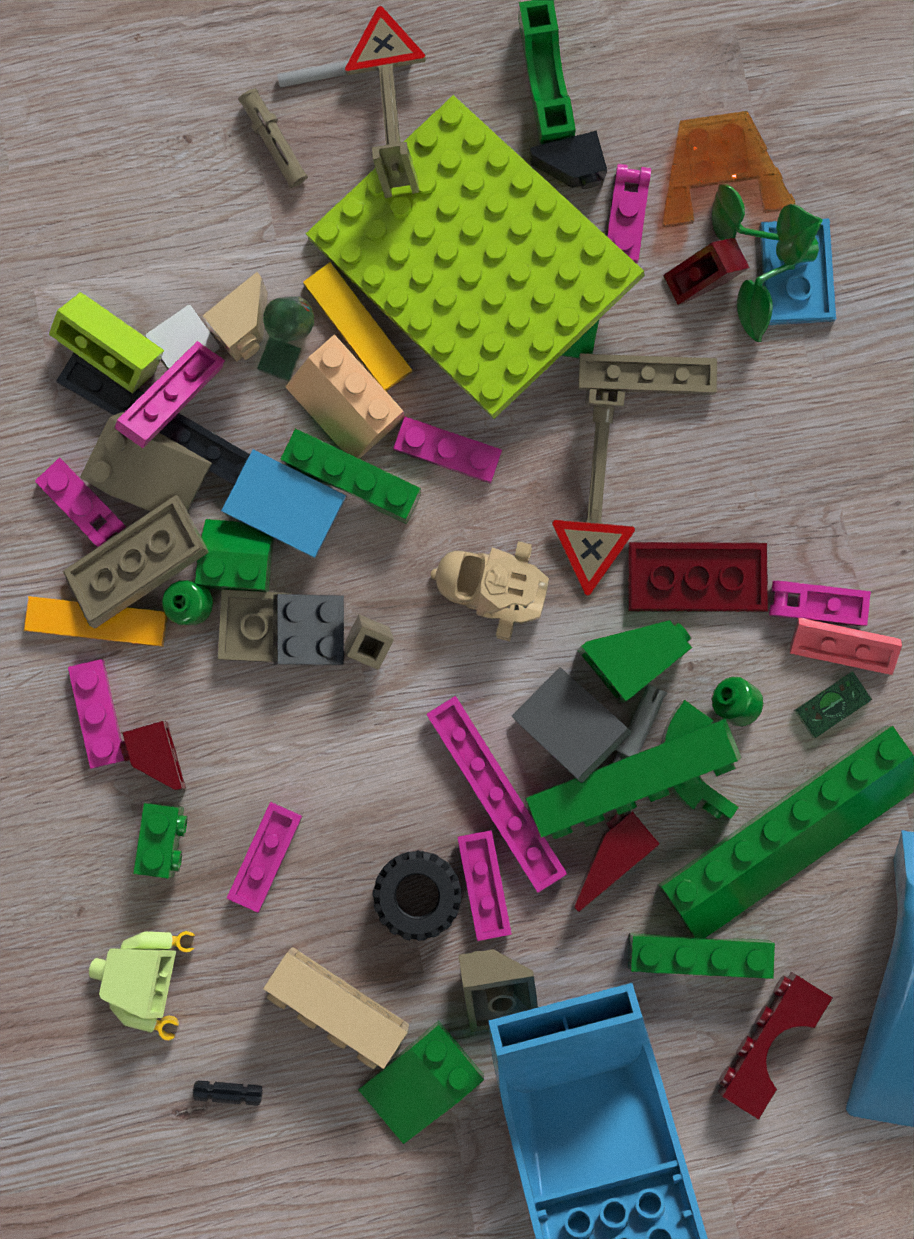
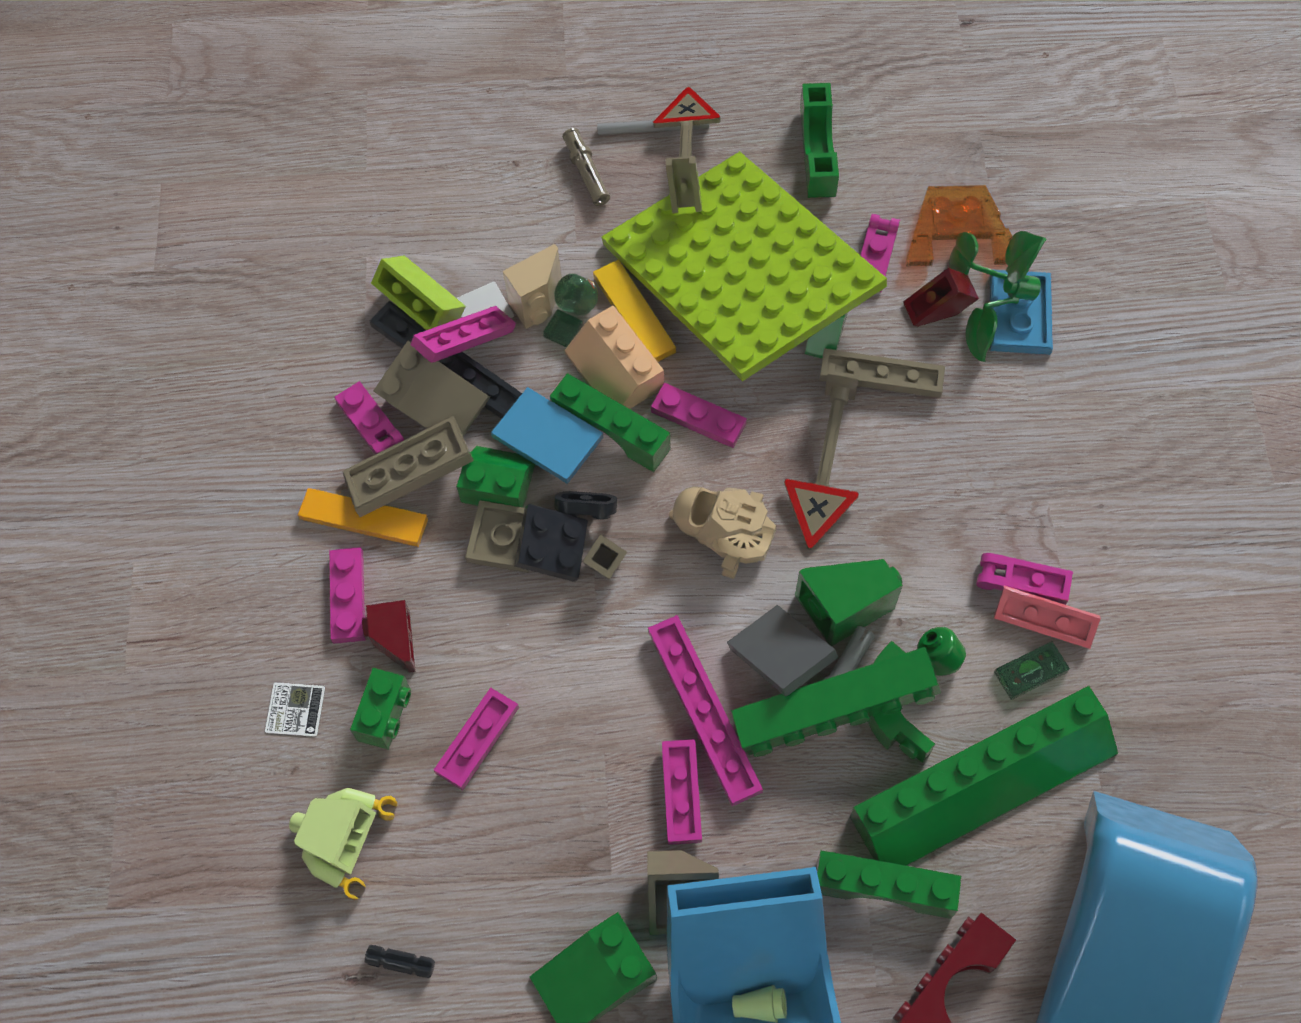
camera: 10 degrees right, 20 degrees down
green head [162,580,213,626] -> none
tan brick [263,947,409,1069] -> none
black tyre [373,850,461,941] -> none
black slope [529,130,607,189] -> none
dark red slope [572,811,659,912] -> none
dark red tile [628,542,768,613] -> none
none -> sticker [265,683,325,736]
none -> black plate [554,491,617,520]
none -> yellowish green cone [732,985,787,1023]

